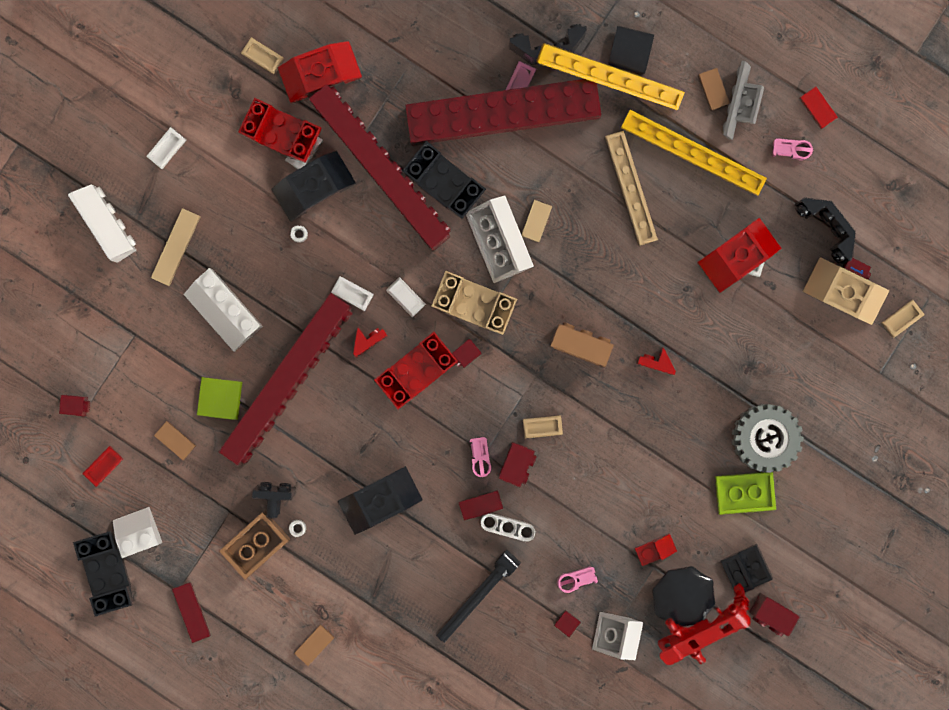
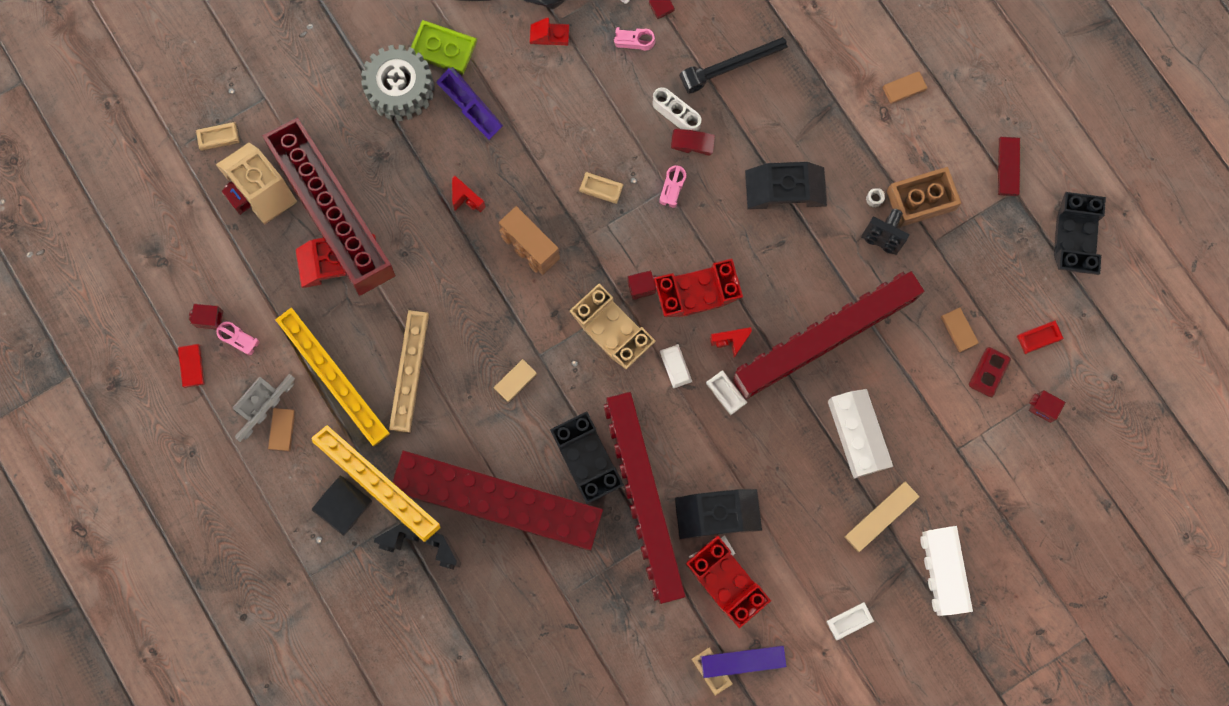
camera: 160 degrees left, 10 degrees down
white slope [113,507,162,558] -> none
lime slope [197,377,242,420] -> none
red slope [277,41,362,104] -> none
white axle [290,225,308,243] -> none
white slope [466,196,534,283] -> none
dark red brick [498,441,537,487] -> none
bright pink tile [506,61,536,90] -> none
black slope [795,198,856,264] -> none
none -> dark red brick [189,304,223,330]
none -> dark red brick [262,117,396,296]
none -> dark purple slope [436,67,503,140]
none -> dark purple slope [700,646,787,678]
none -> dark red piece [969,347,1011,398]

